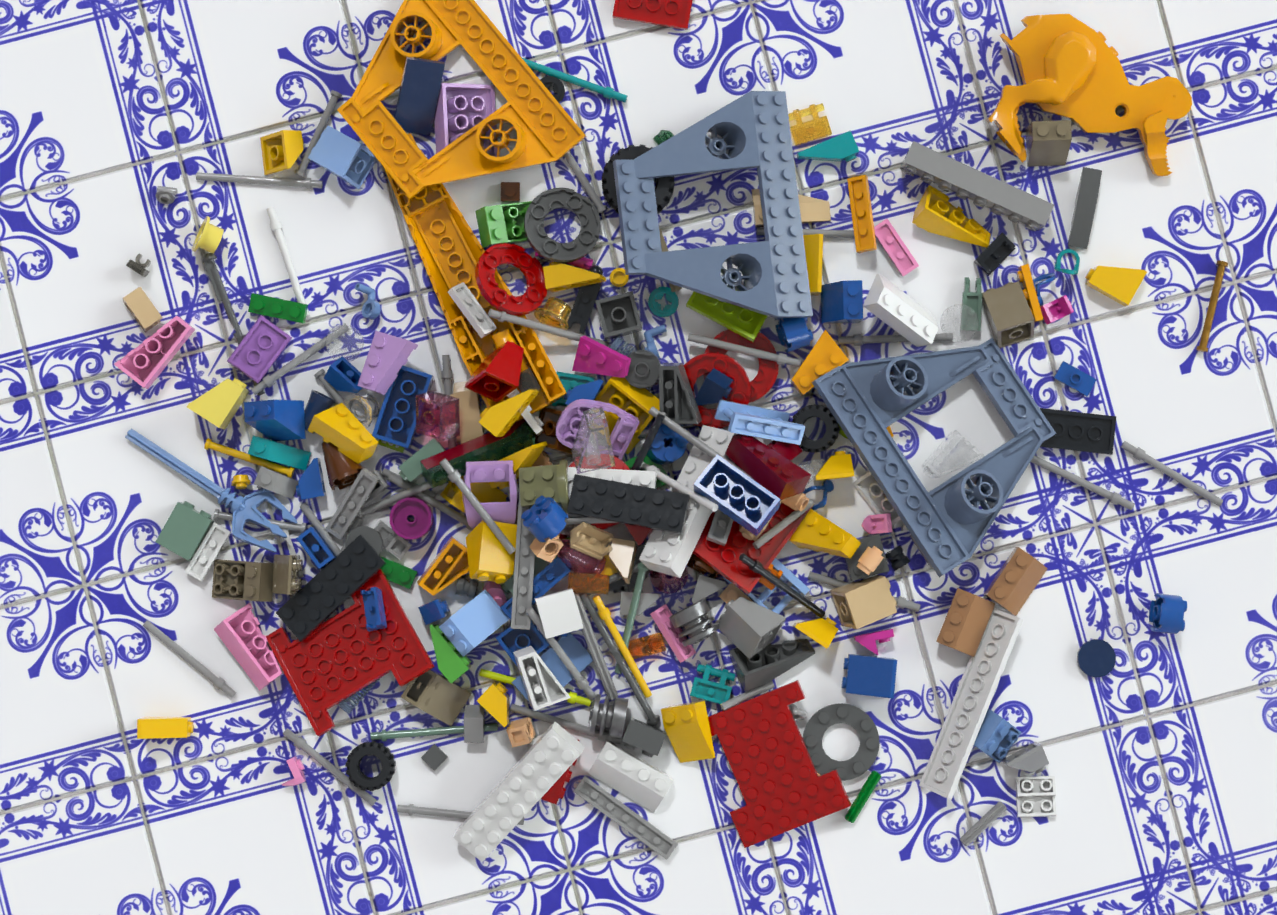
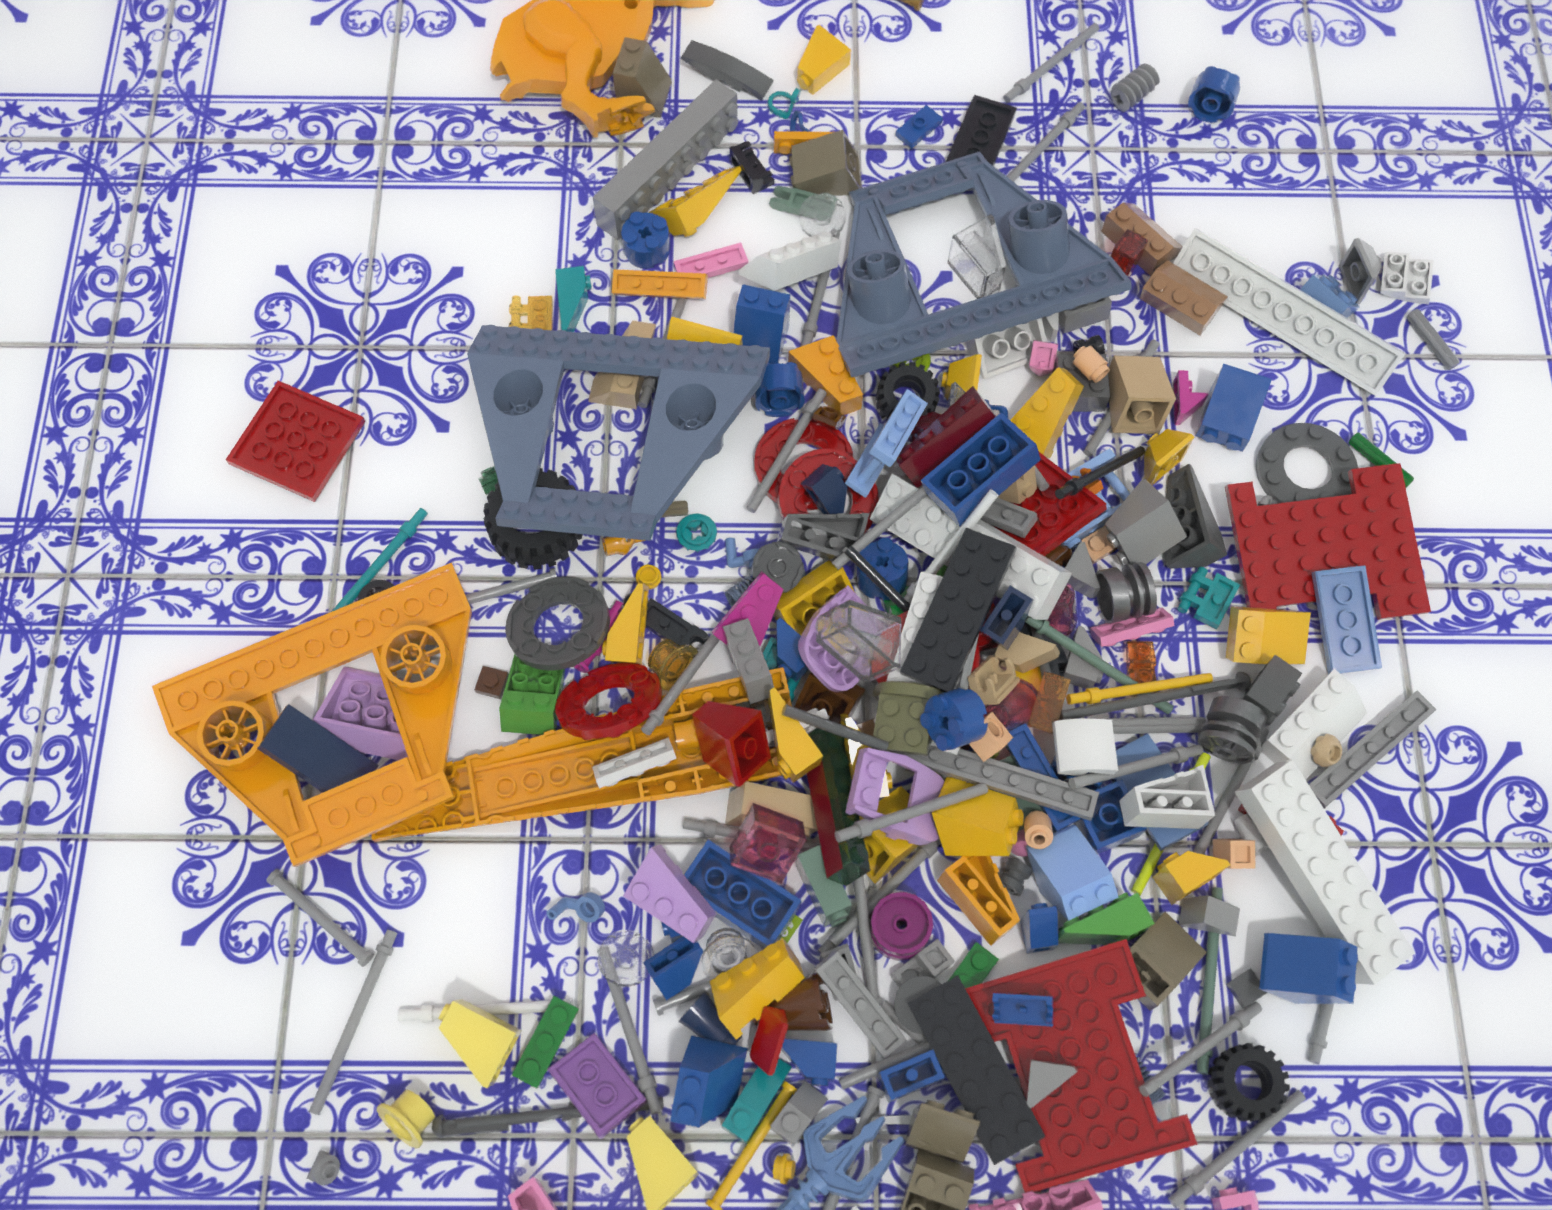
camera: 80 degrees left, 20 degrees down
yellow slope [260,130,304,175] -> none
light blue slope [308,125,377,189] -> none
dark grey brick [595,291,642,341] -> none
lime plate [686,289,768,342] -> none
light grey bar [720,681,775,711] -> none
dark pink bracket [1040,295,1074,325] -> none
dark blue tile [1077,639,1116,677] -> none
none -> light yellow slope [438,999,522,1088]
none -> blue brick [621,211,670,269]
none -> light grey brick [723,618,774,704]
none -> red slope [749,1006,789,1076]
none -> dark grey bar [782,705,889,751]
none -> reddish brown slope [812,406,846,430]
none -> dark blue slope [980,585,1034,650]
none -> light nougat brick [1023,810,1053,849]
none -> light grey slope [1027,1060,1078,1109]
none -> light grey piece [1110,63,1160,112]
none -> clear red slope [1111,229,1148,278]
none -> light grey bar [1139,1002,1262,1097]
none -> blue slope [1259,933,1358,1004]
none -> tan plate [1311,734,1343,767]
none -> medium blue tile [1312,565,1382,675]

